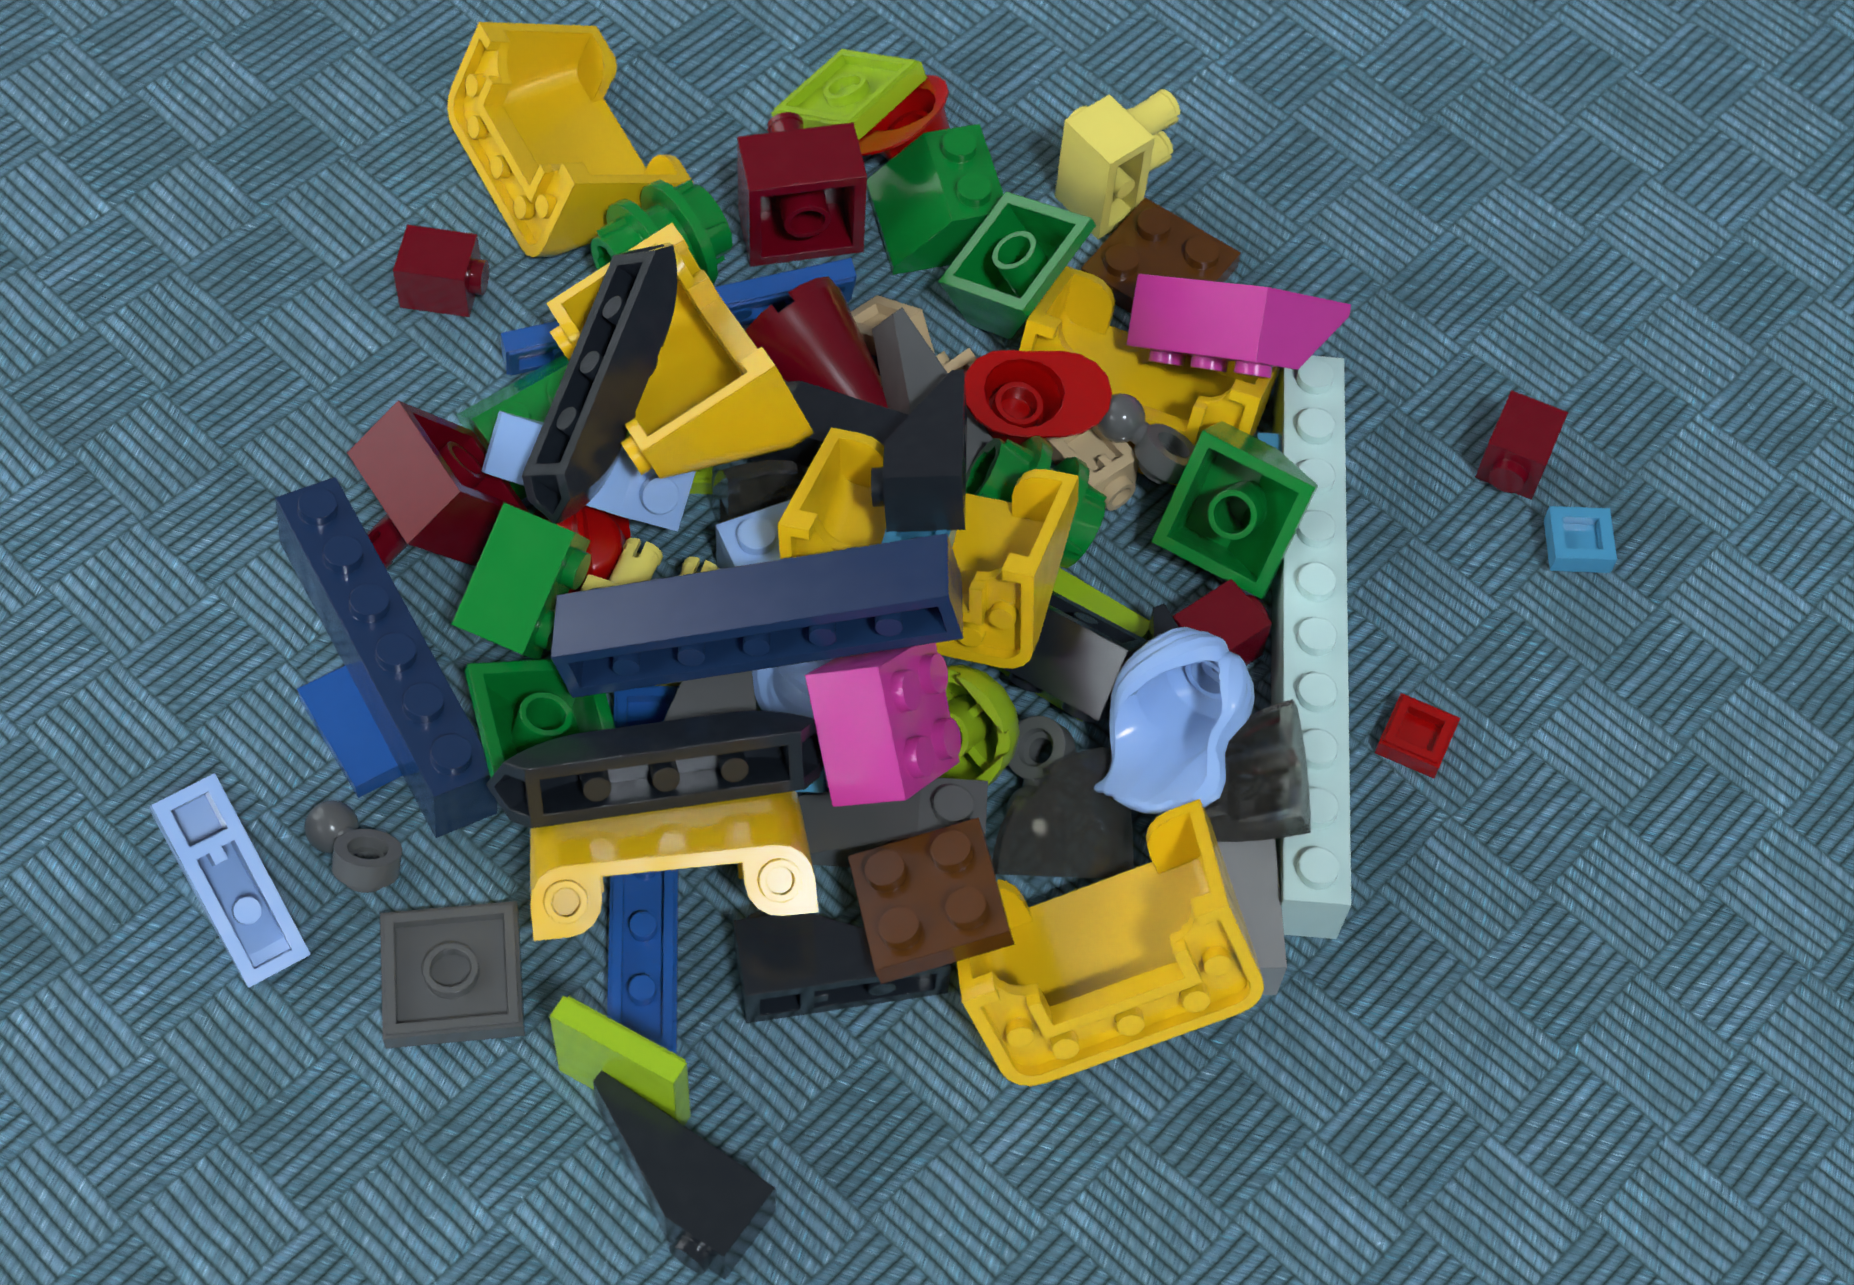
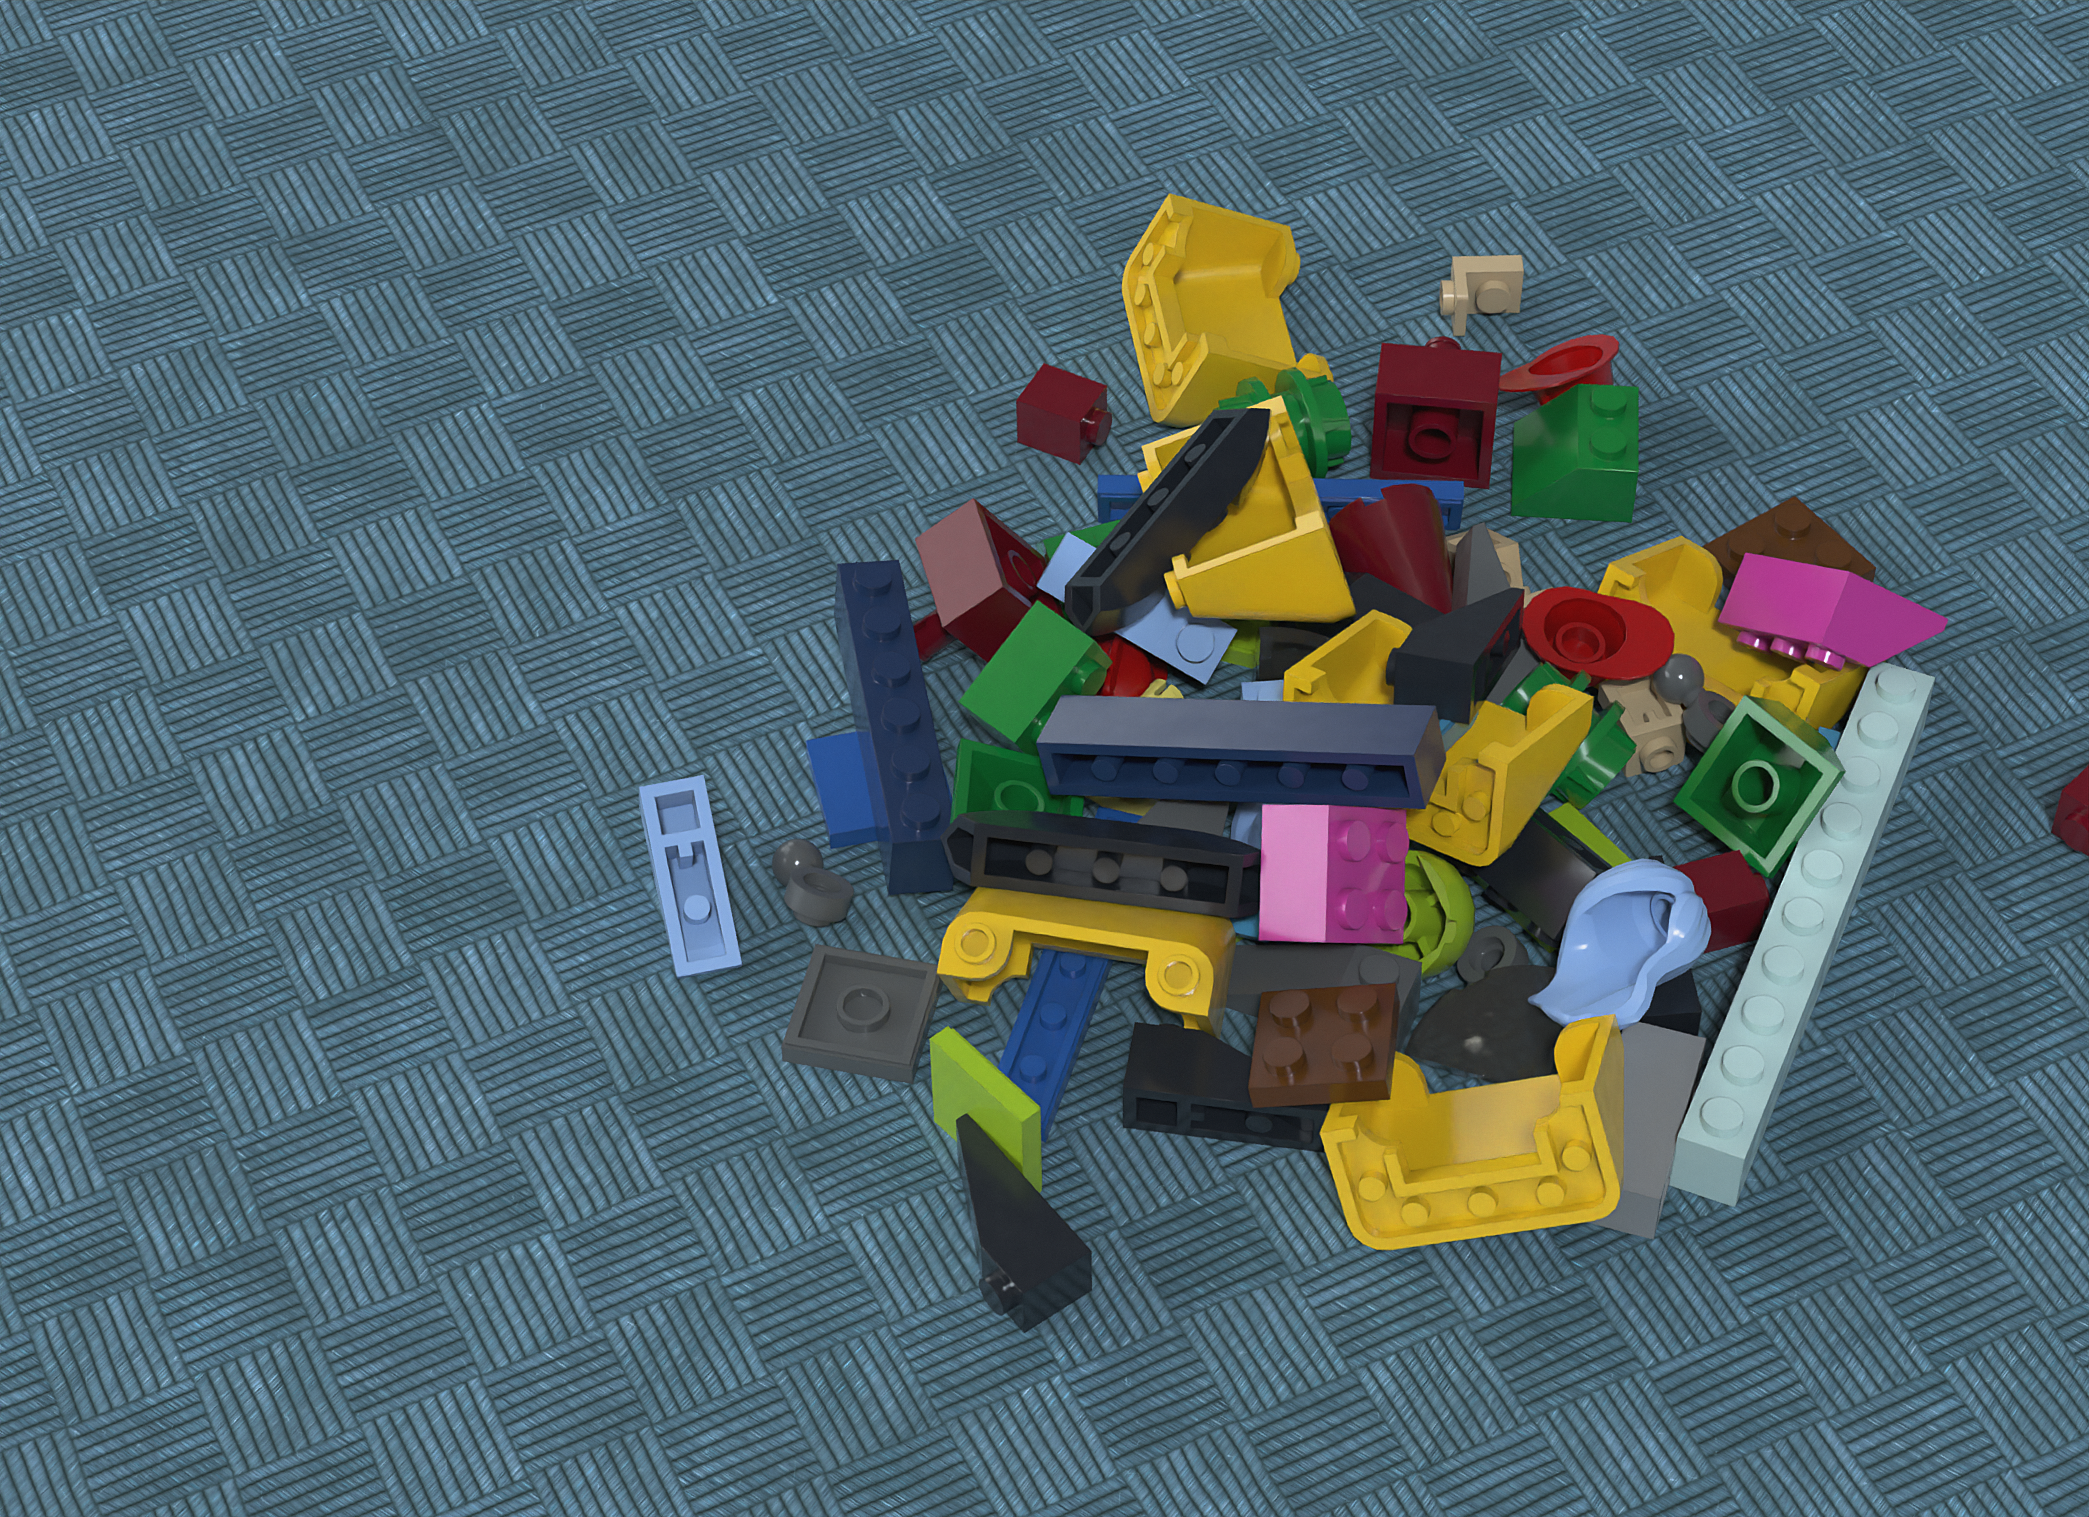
camera: 25 degrees right, 10 degrees down
lime tile [771,49,927,141] -> none
green slope [938,191,1096,339] -> none
light yellow brick [1055,89,1180,240] -> none
clear smoke brick [1204,699,1311,842] -> none
red tile [1375,693,1460,778] -> none
none -> tan bracket [1440,255,1524,336]

